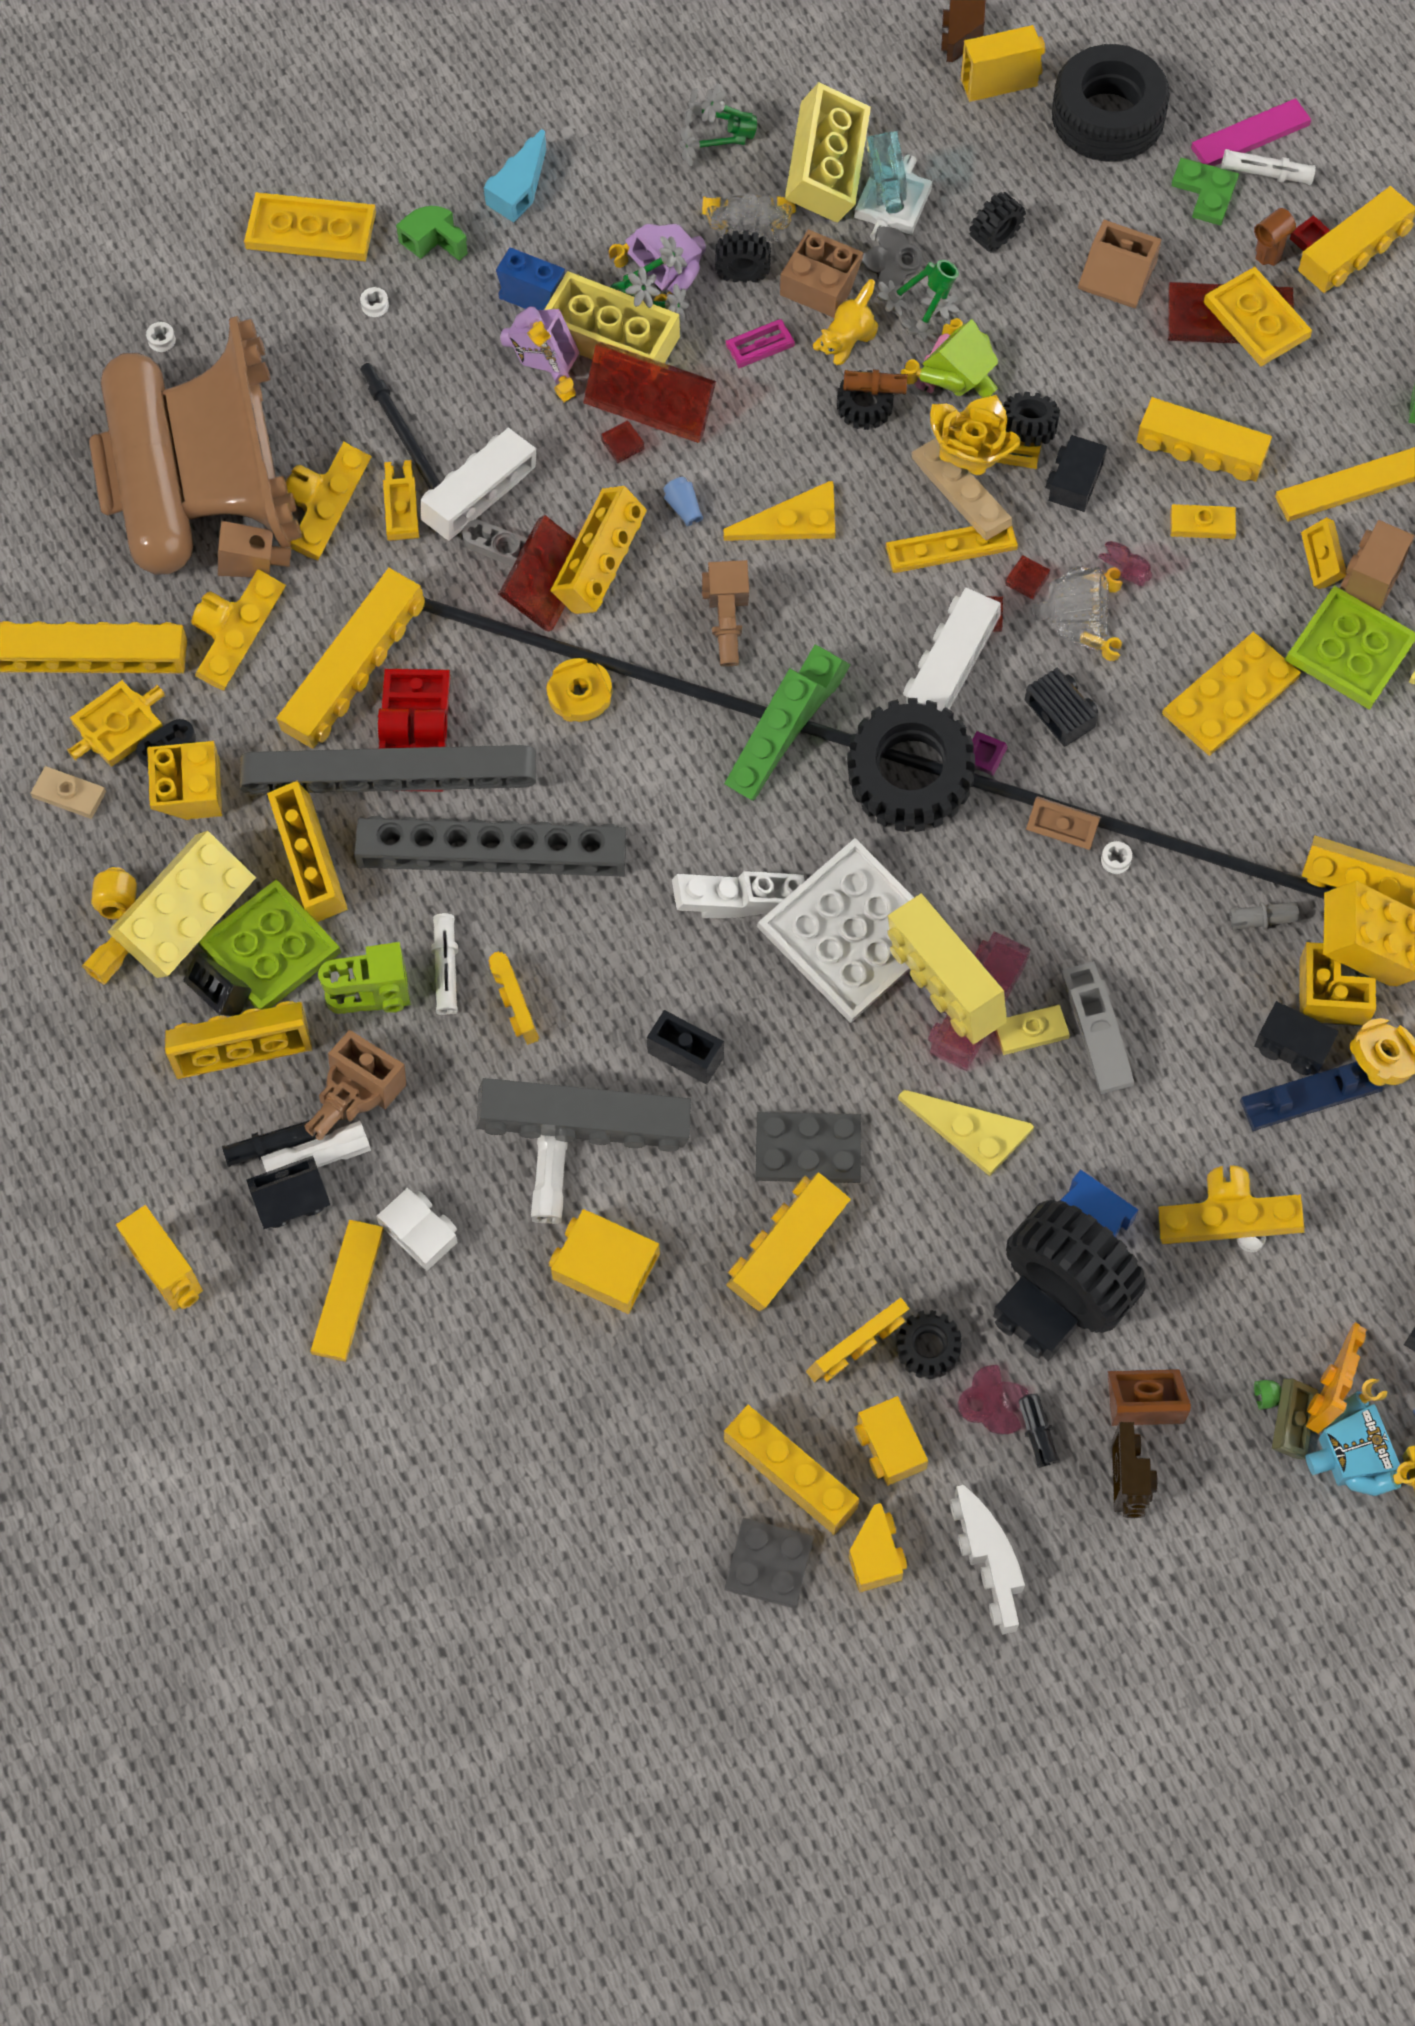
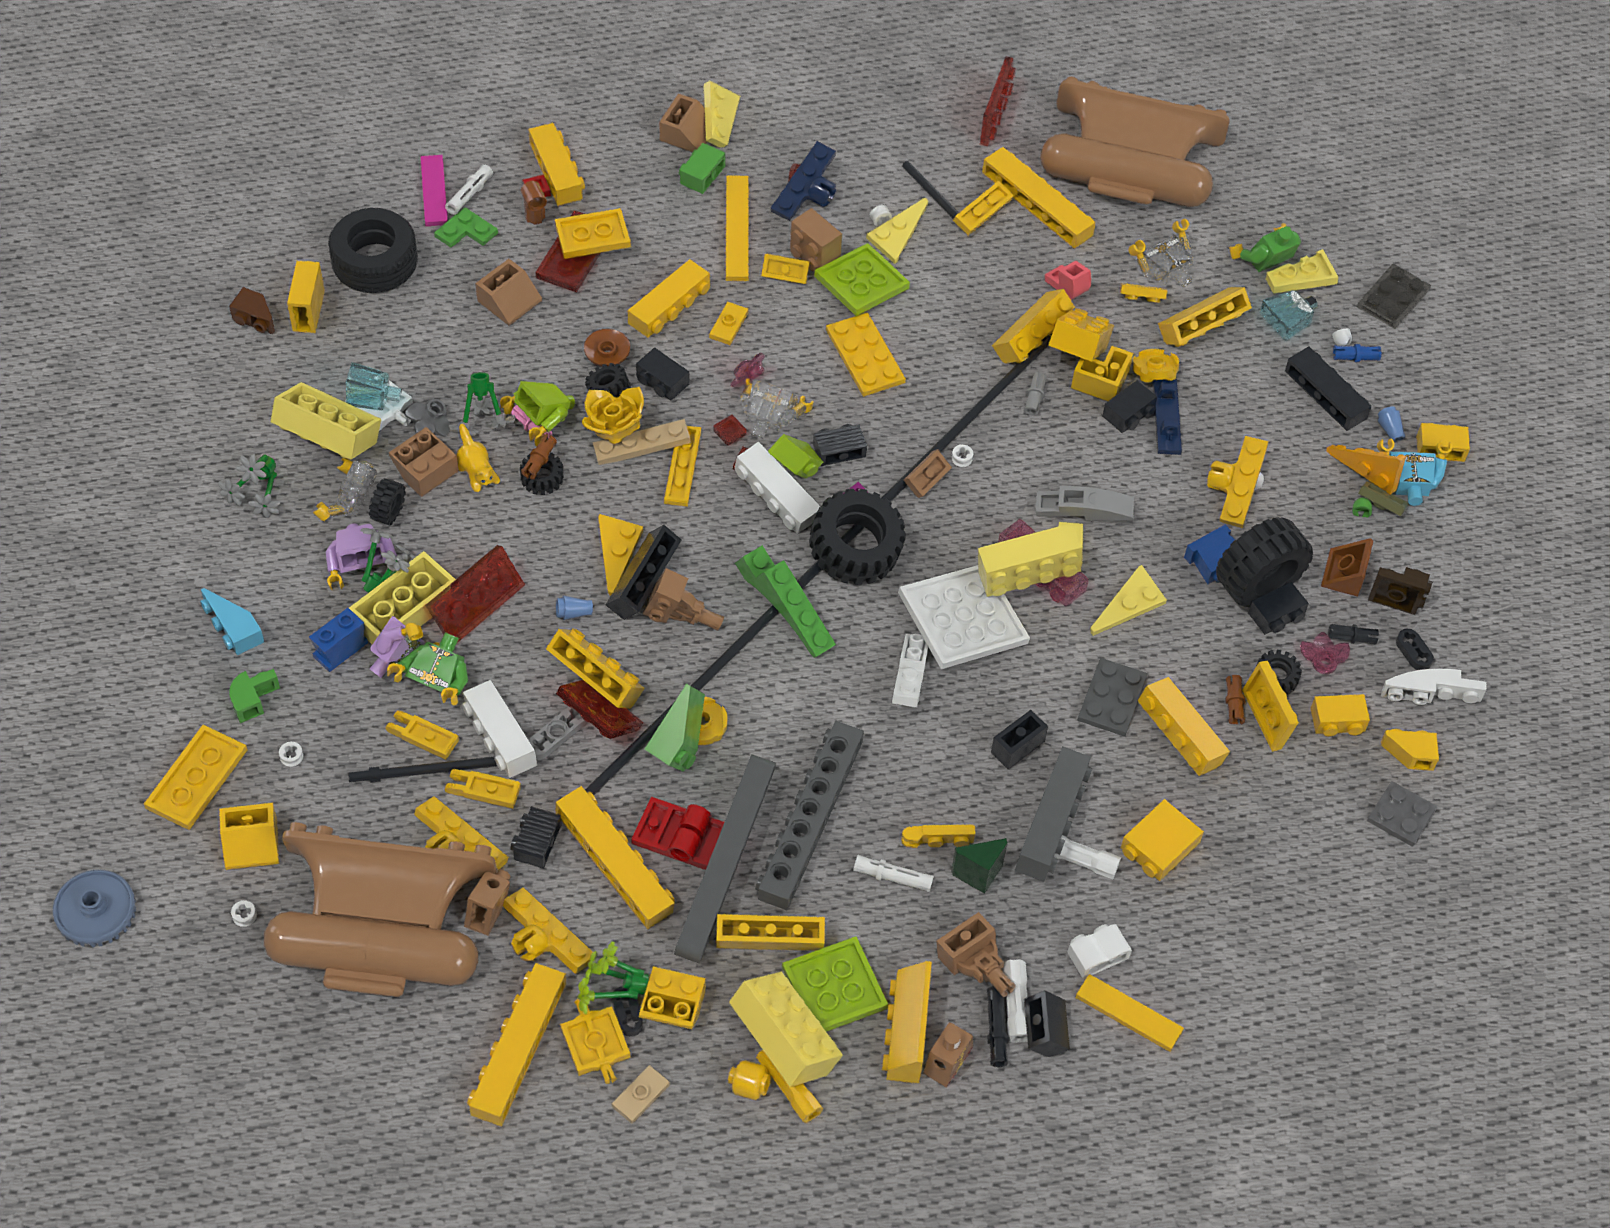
camera: 75 degrees left, 10 degrees down
yellow window [116,1205,203,1311] -> none
black slope [183,952,252,1016] -> none
lime brick [318,942,411,1014] -> none
clear red plate [601,420,645,464] -> none
yellow brick [724,1404,859,1535] -> none
dark pink tile [726,319,795,368] -> none
black tyre [969,192,1026,253] -> none
none -> sand blue wheel [53,870,136,947]
none -> yellow slope [219,803,279,870]
none -> yellow hinge [385,710,459,760]
none -> bright green torso [387,633,468,705]
none -> black brick [510,806,562,869]
none -> plant [577,941,649,1014]
none -> dark orange dish [584,329,630,366]
none -> black brick [605,525,682,620]
none -> bright green slope [645,684,705,772]
none -> lime slope [768,434,823,479]
none -> medium nougat torso [923,1022,973,1088]
none -> dark green slope [951,838,1008,894]
none -> dark orange pin [1225,675,1246,725]
none -> black beam [1396,628,1434,670]

